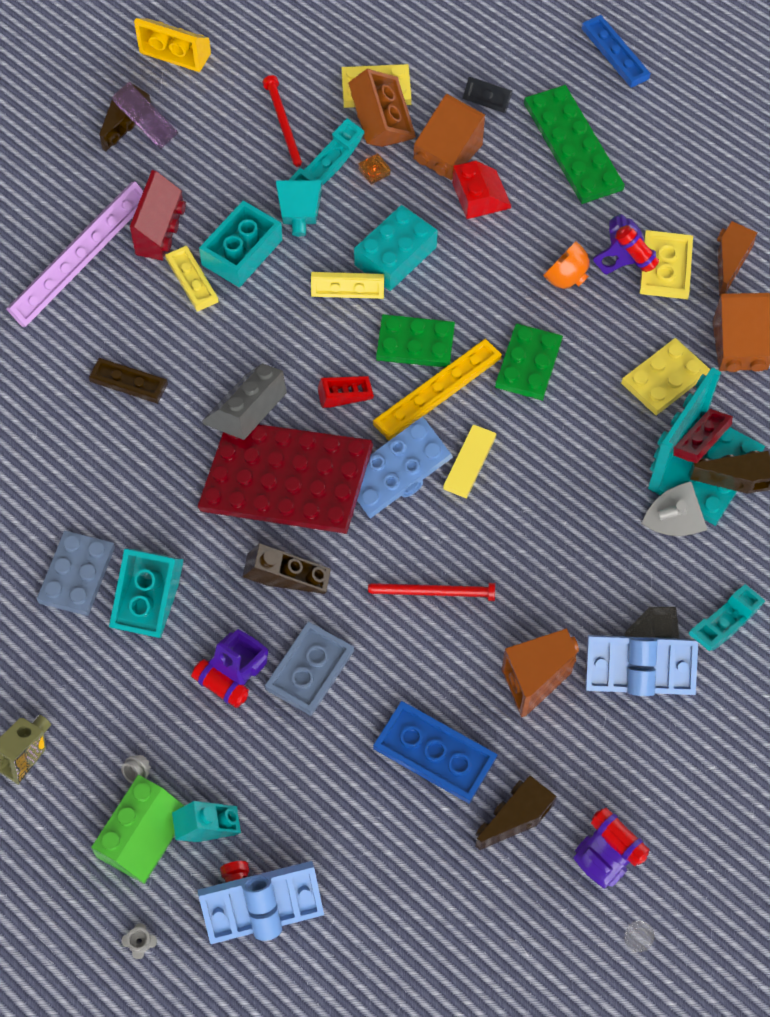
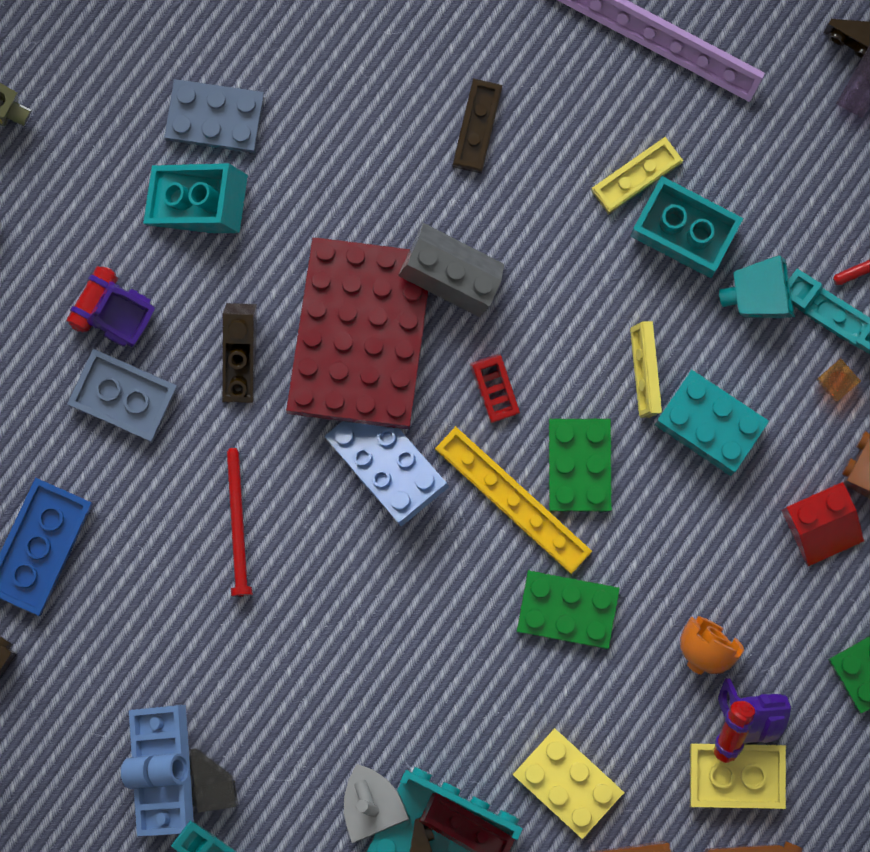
camera: 85 degrees right, 20 degrees up
slope [130,170,186,261] -> none
light yellow tile [443,425,496,498] -> none
dark orange slope [502,628,579,718] -> none

